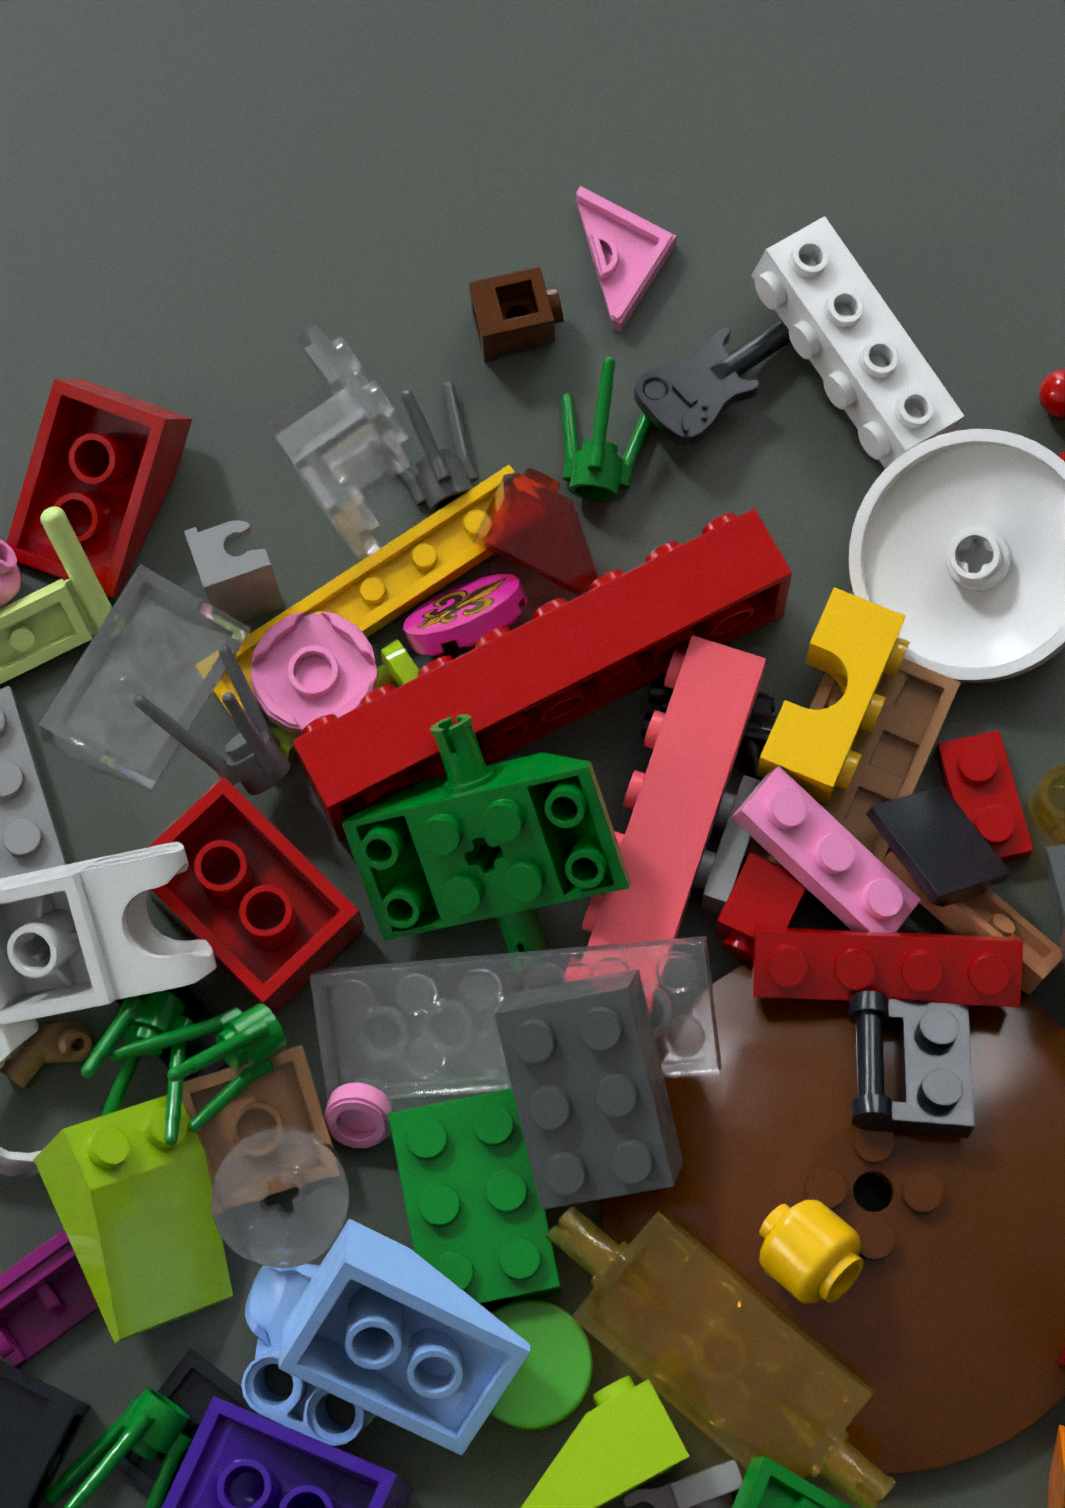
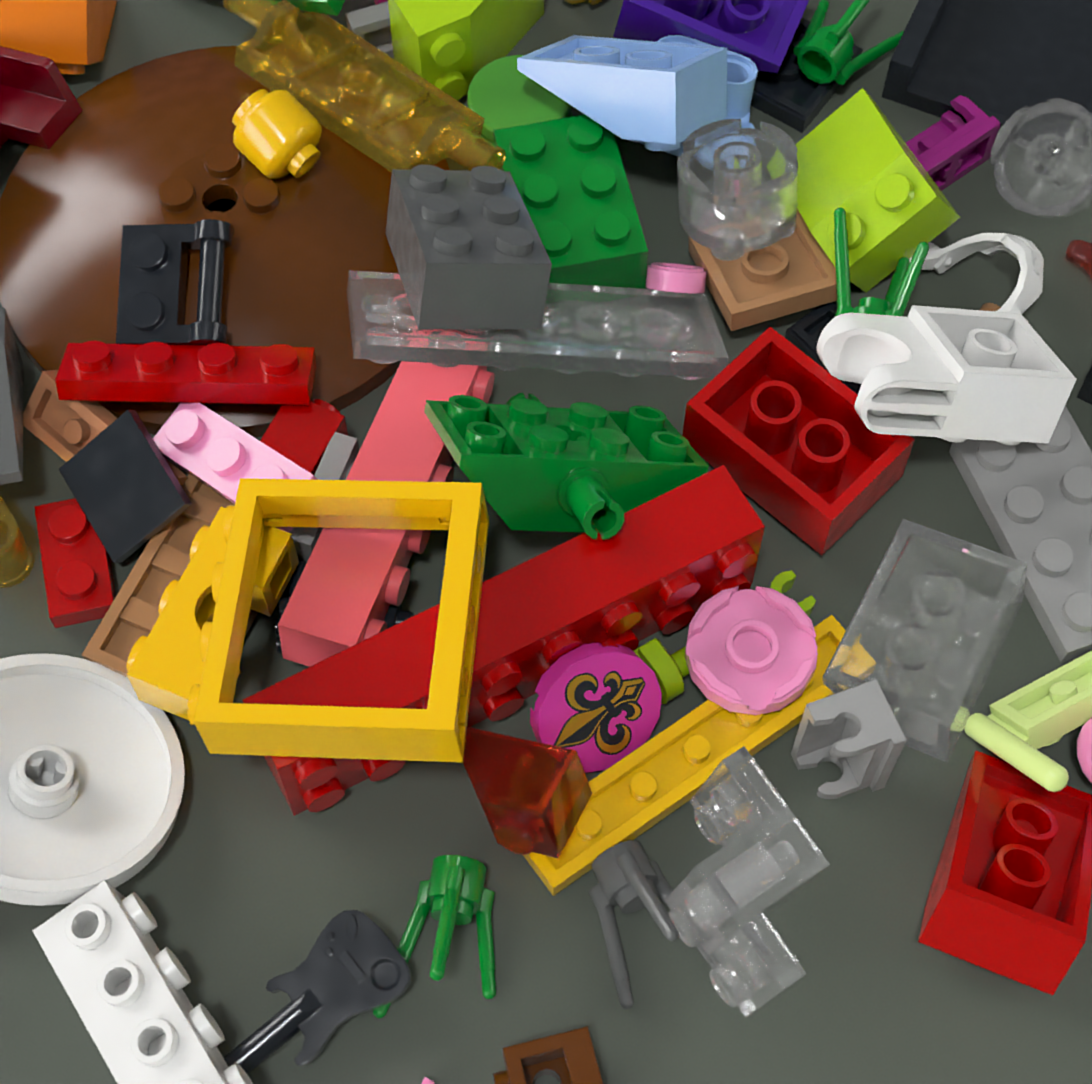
camera: 175 degrees right, 10 degrees down
green plant [109,1003,287,1132] -> none
dark grey plant [134,645,291,795] -> none
none -> yellow window [188,478,489,762]

